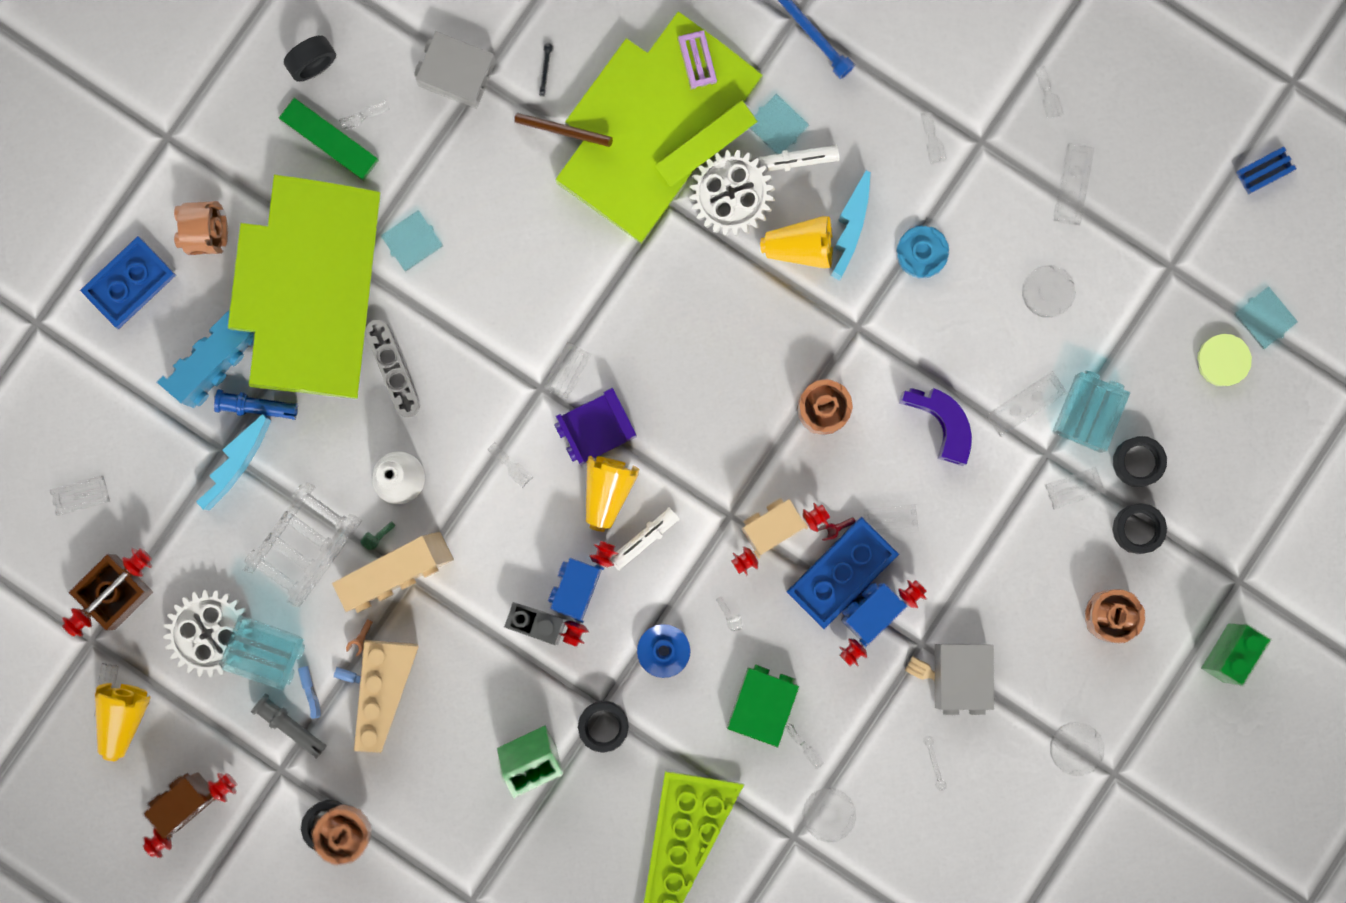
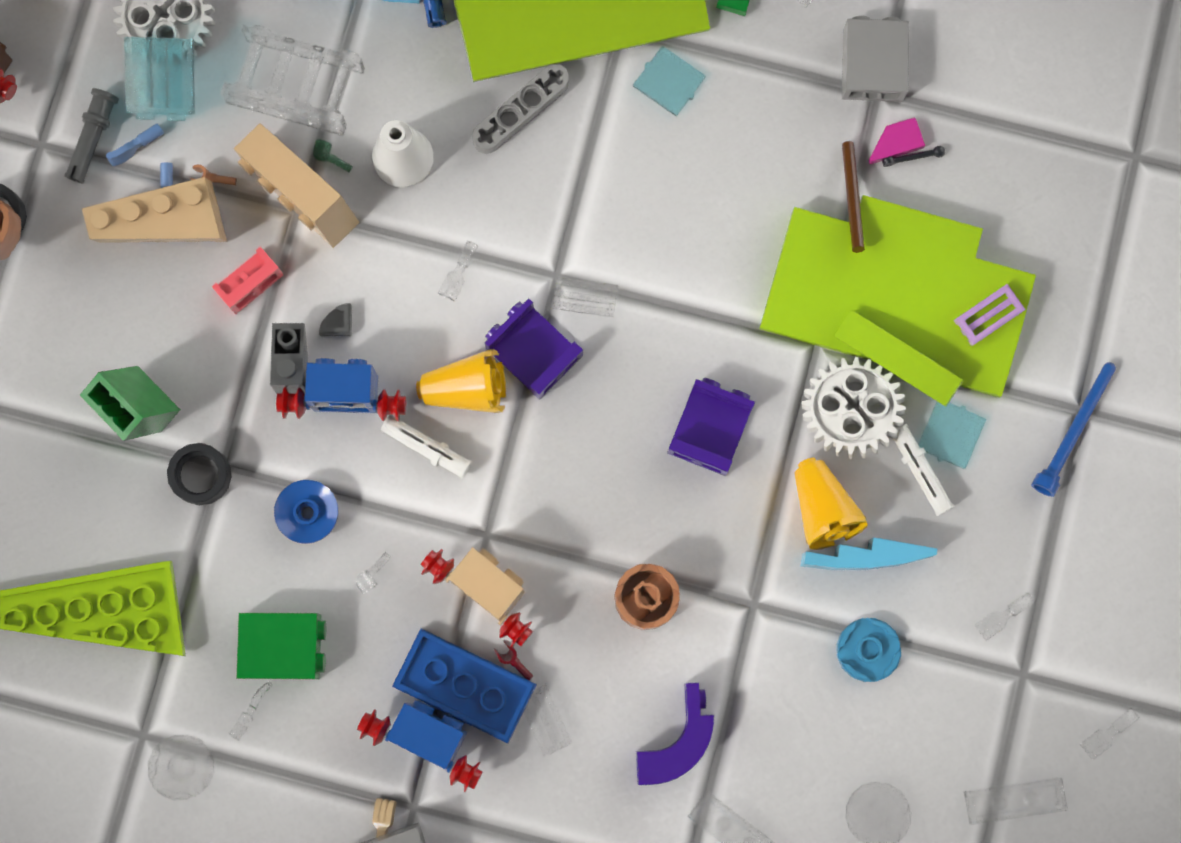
camera: 70 degrees right, 5 degrees down
none -> coral hinge [211,247,283,315]
none -> dark grey tile [319,303,352,336]
none -> dark purple panel [667,378,755,477]
none -> dark pink tile [868,117,925,165]

